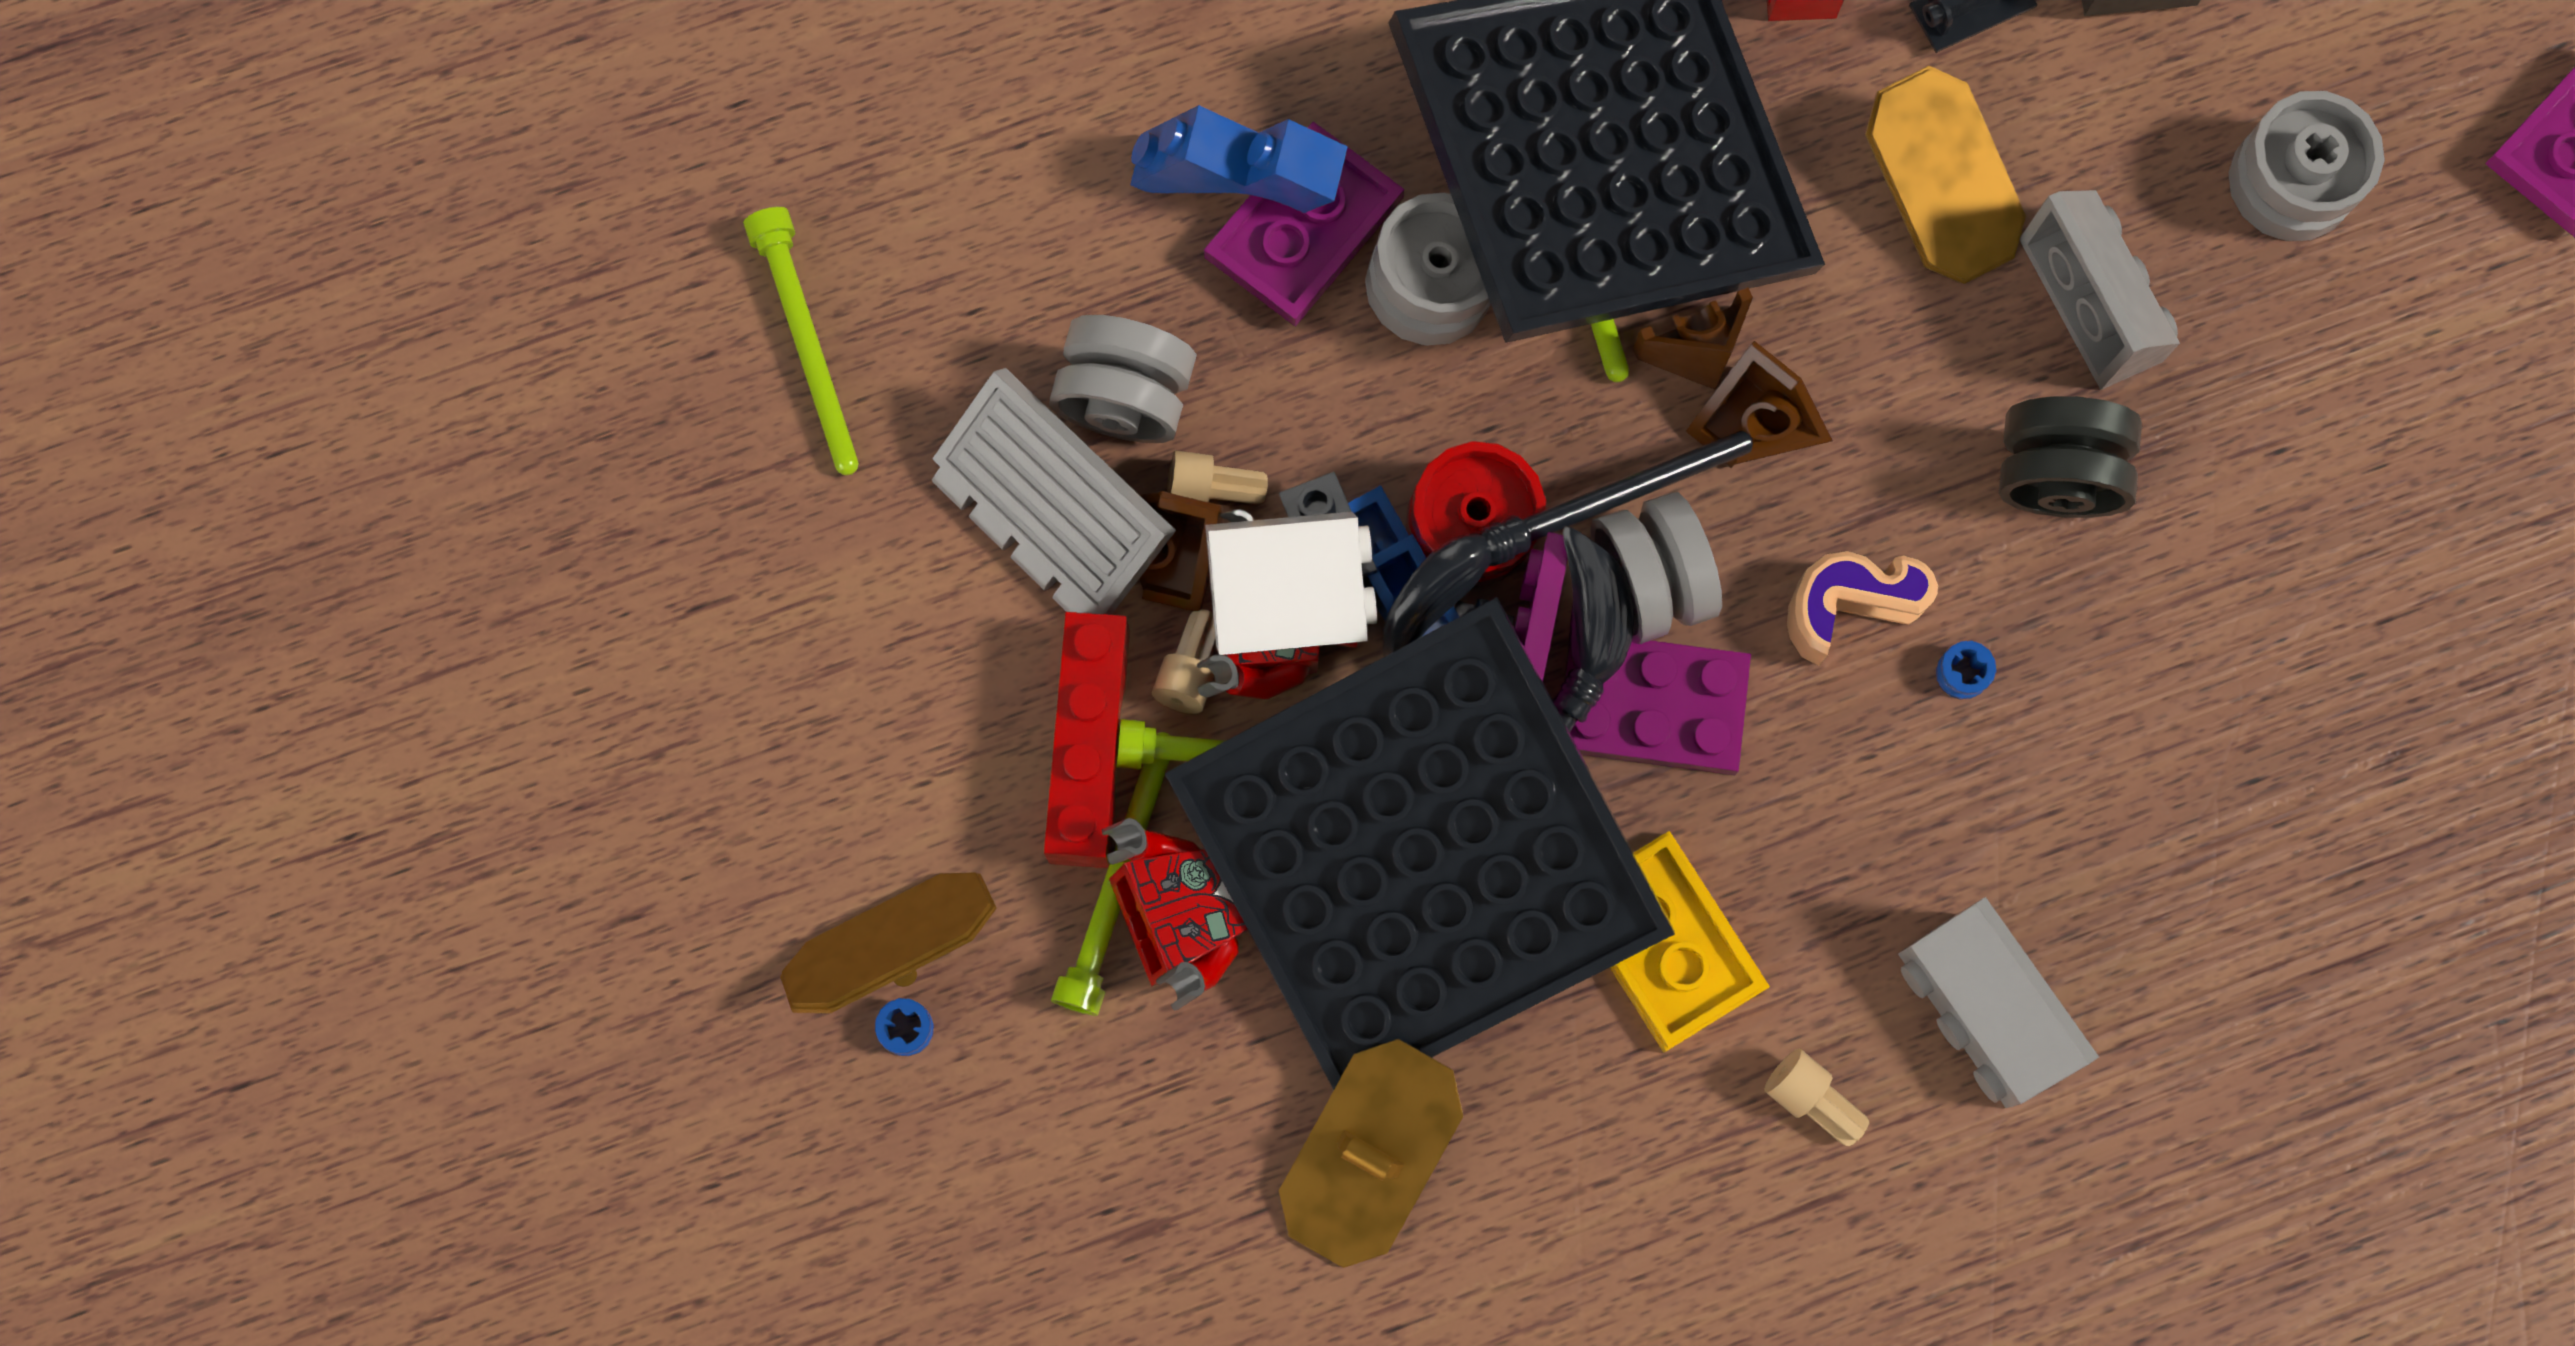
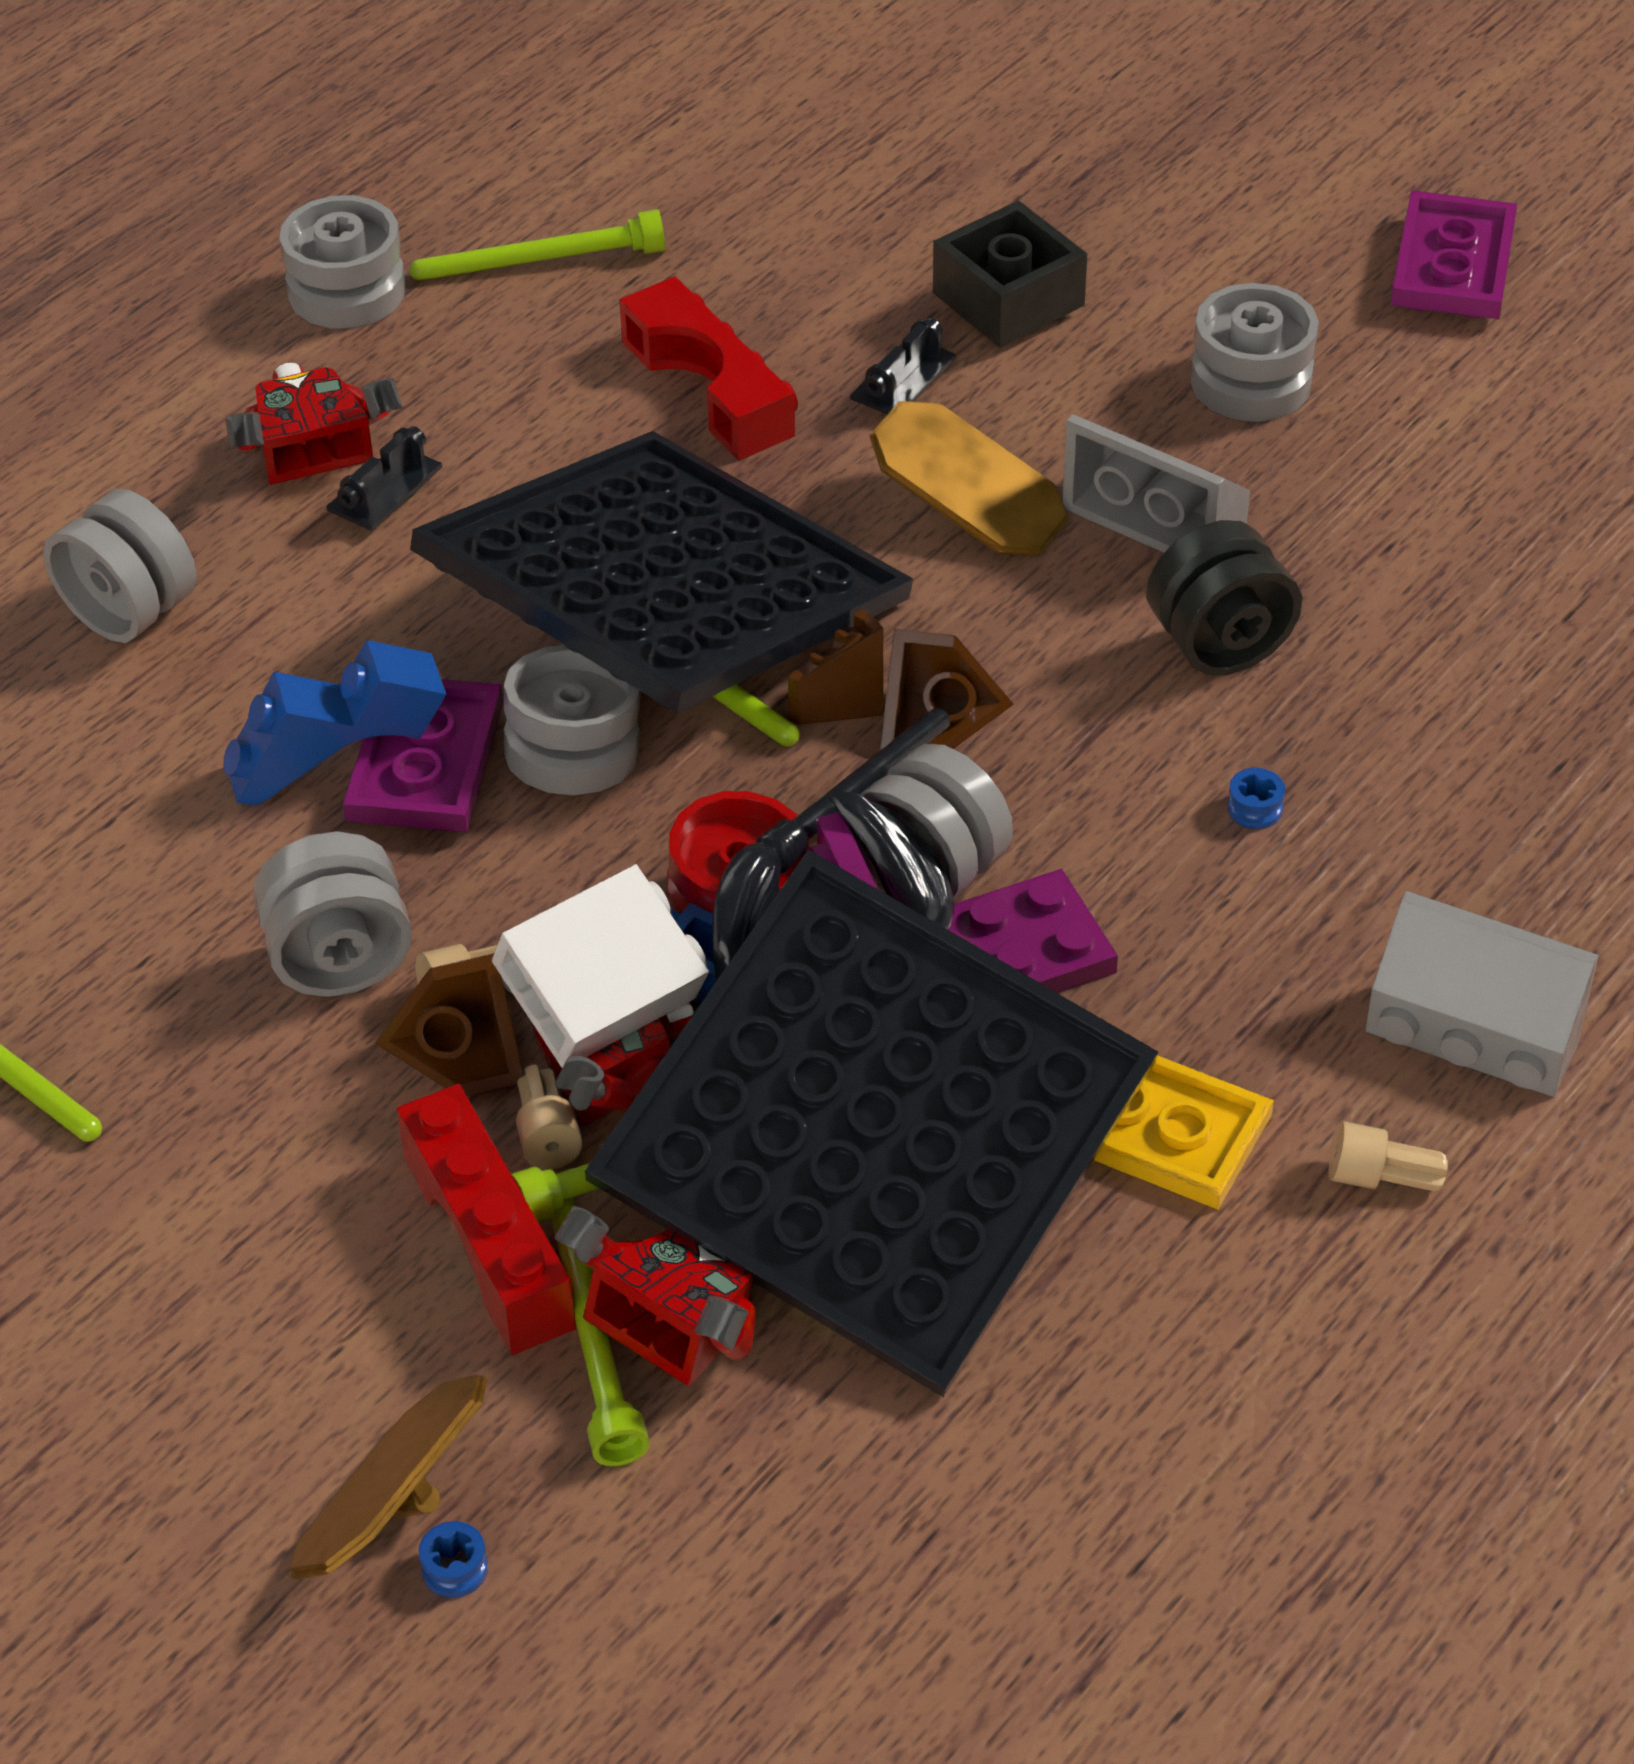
camera: 30 degrees left, 30 degrees down
light grey hinge [932,368,1176,615] -> none
pearl gold shield [1279,1039,1464,1268] -> none
light nougat animal [1787,551,1938,666] -> none

